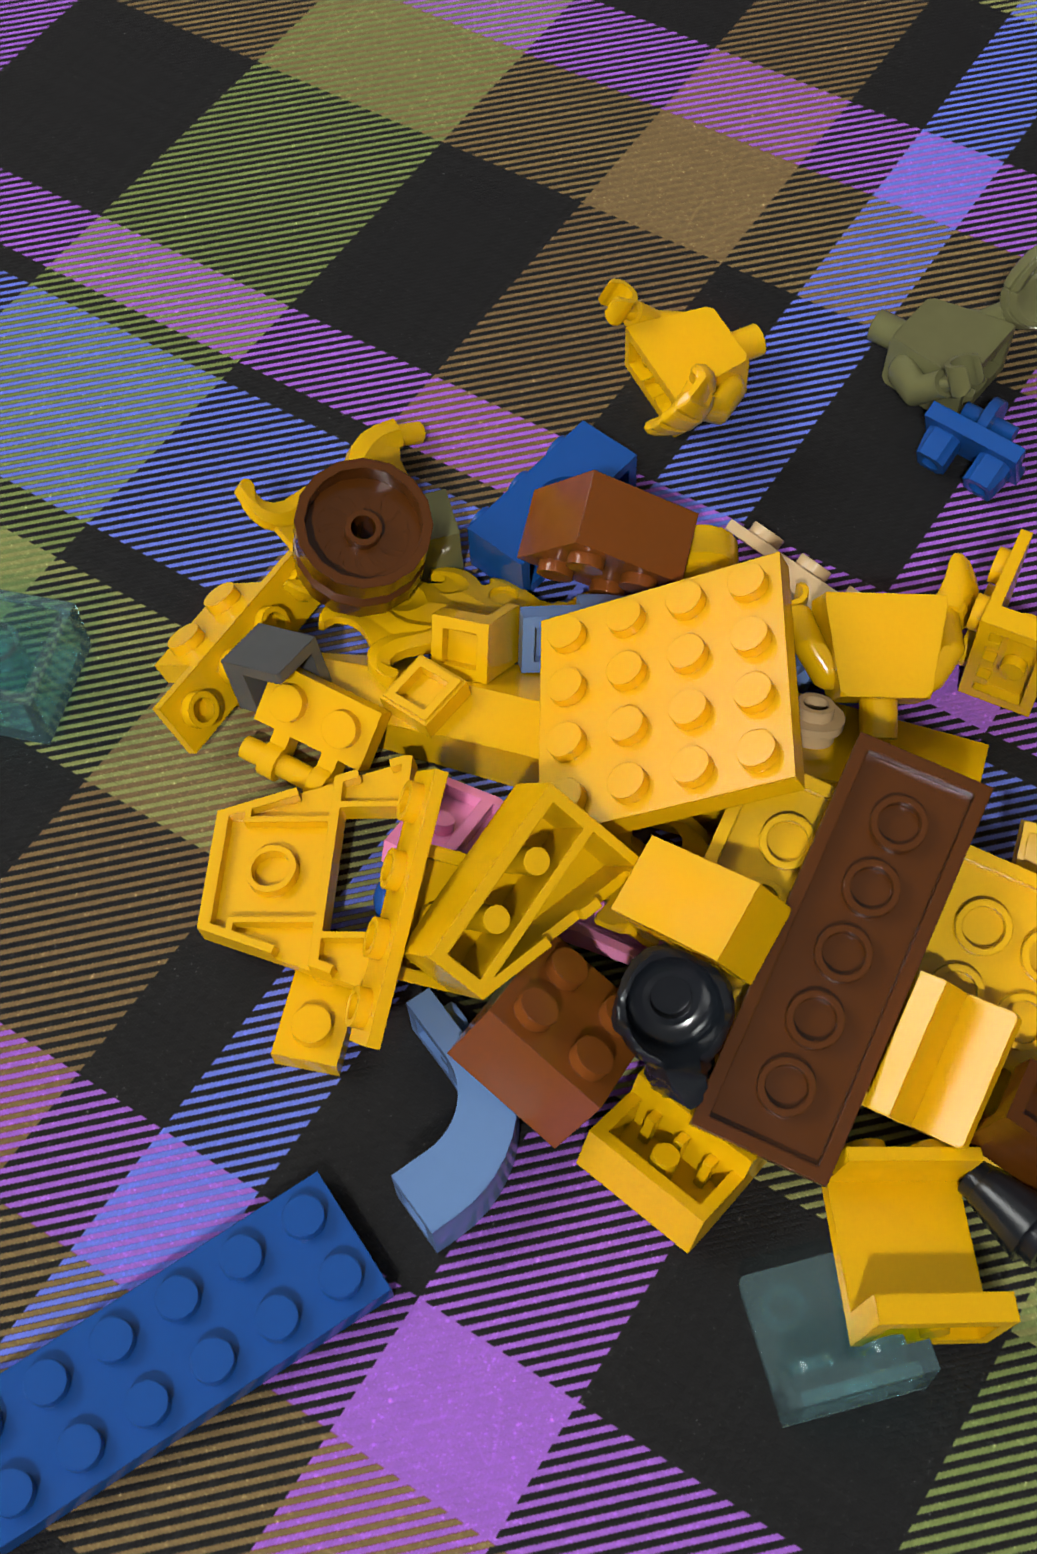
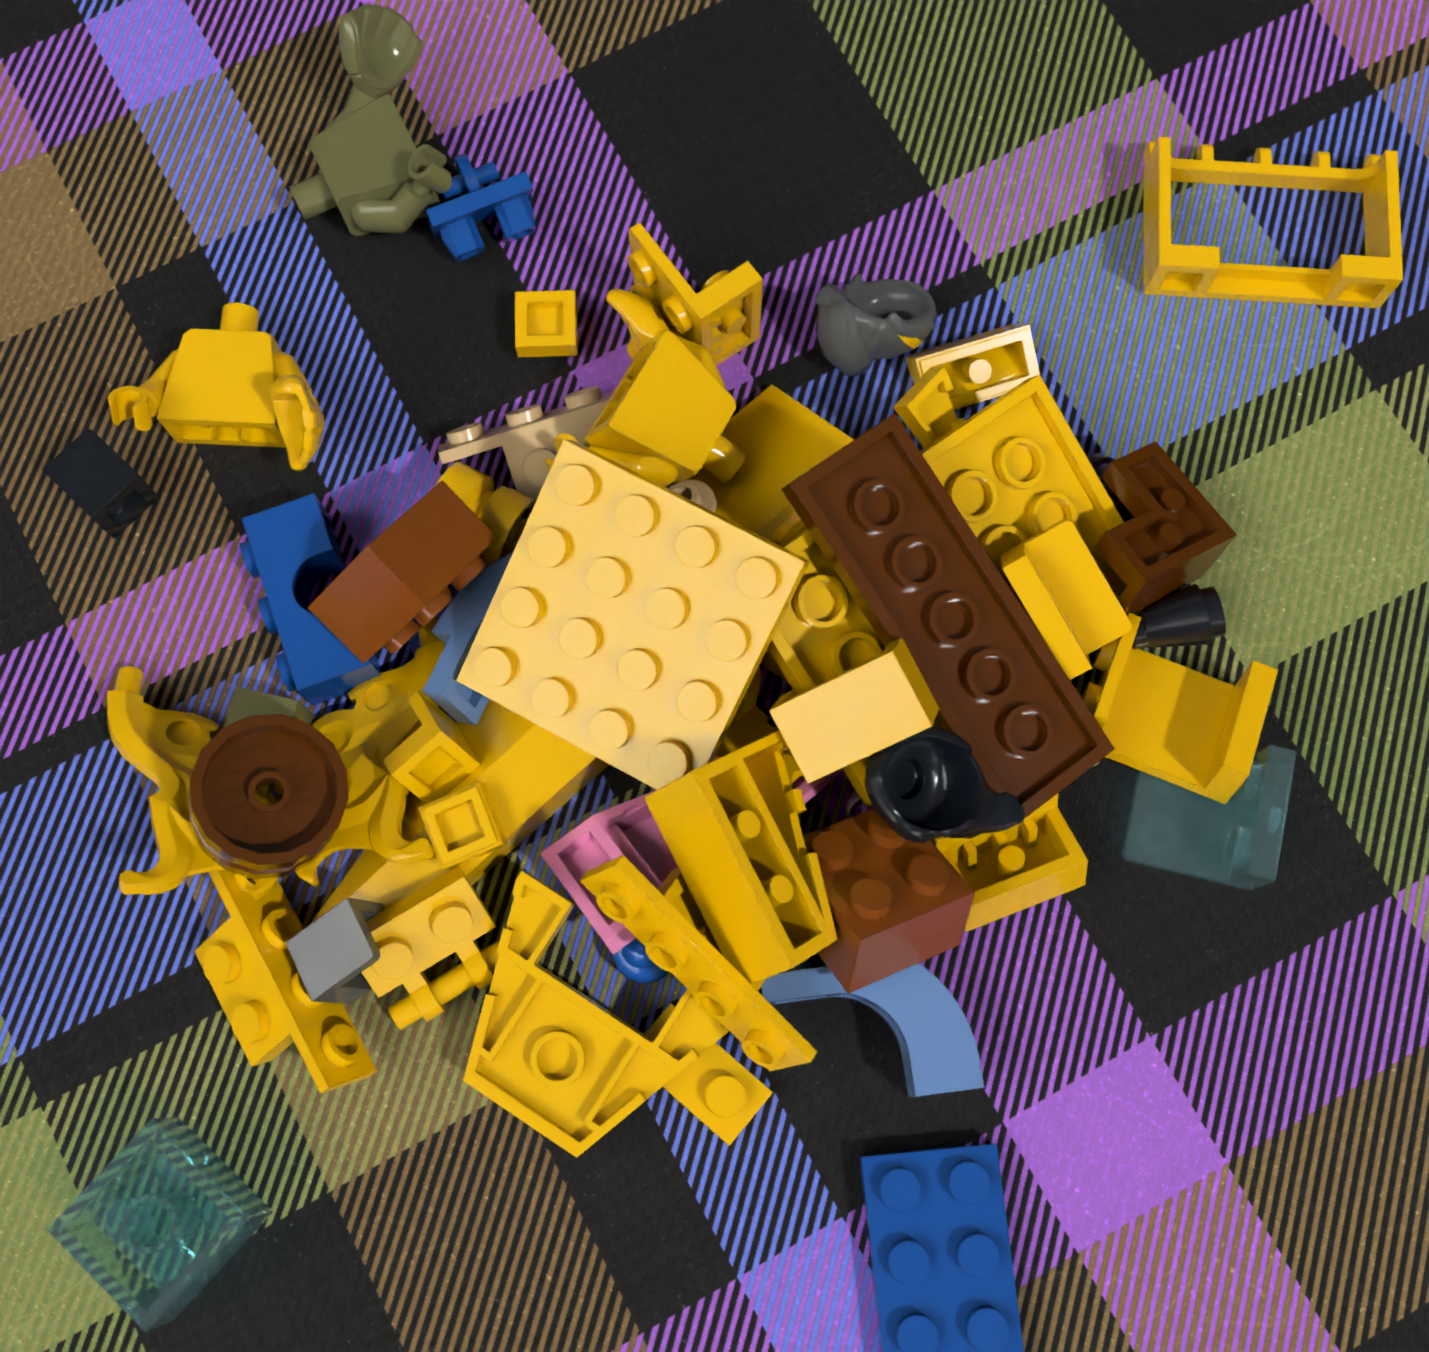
camera: 65 degrees left, 15 degrees up
none -> black panel [42,429,160,539]
none -> yellow plate [515,290,578,358]

